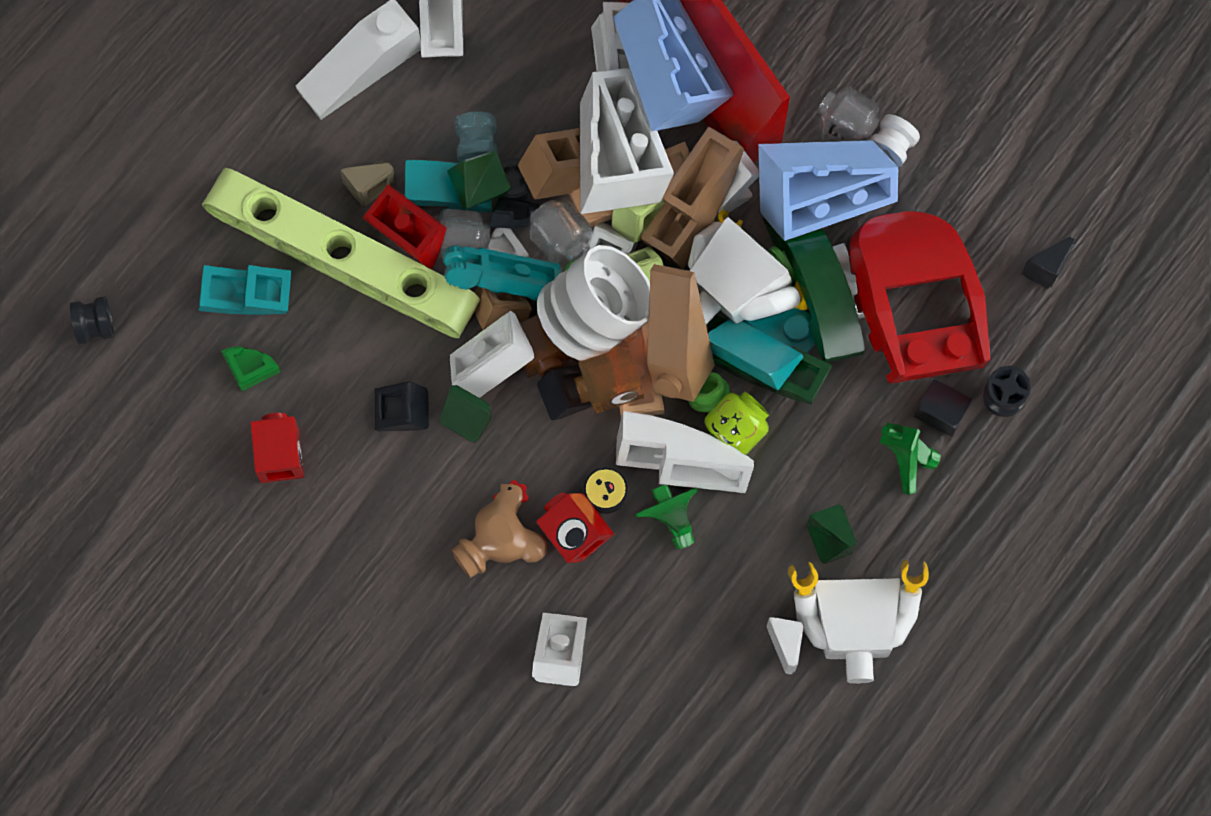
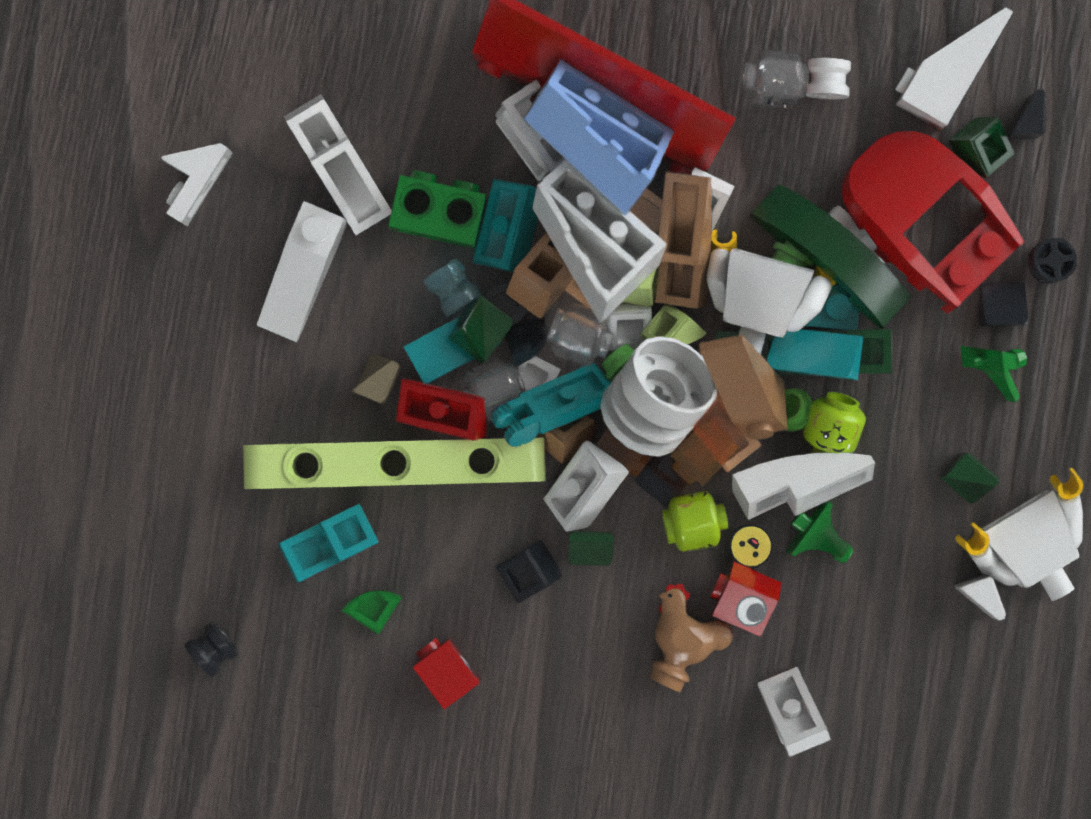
camera: 30 degrees left, 15 degrees up
light blue wedge [758,140,898,241] -> none
none -> green brick [388,170,487,249]
none -> teal slope [472,179,539,273]
none -> lime head [662,491,728,552]
none -> white slope [895,7,1013,131]
none -> dark green slope [949,117,1015,177]

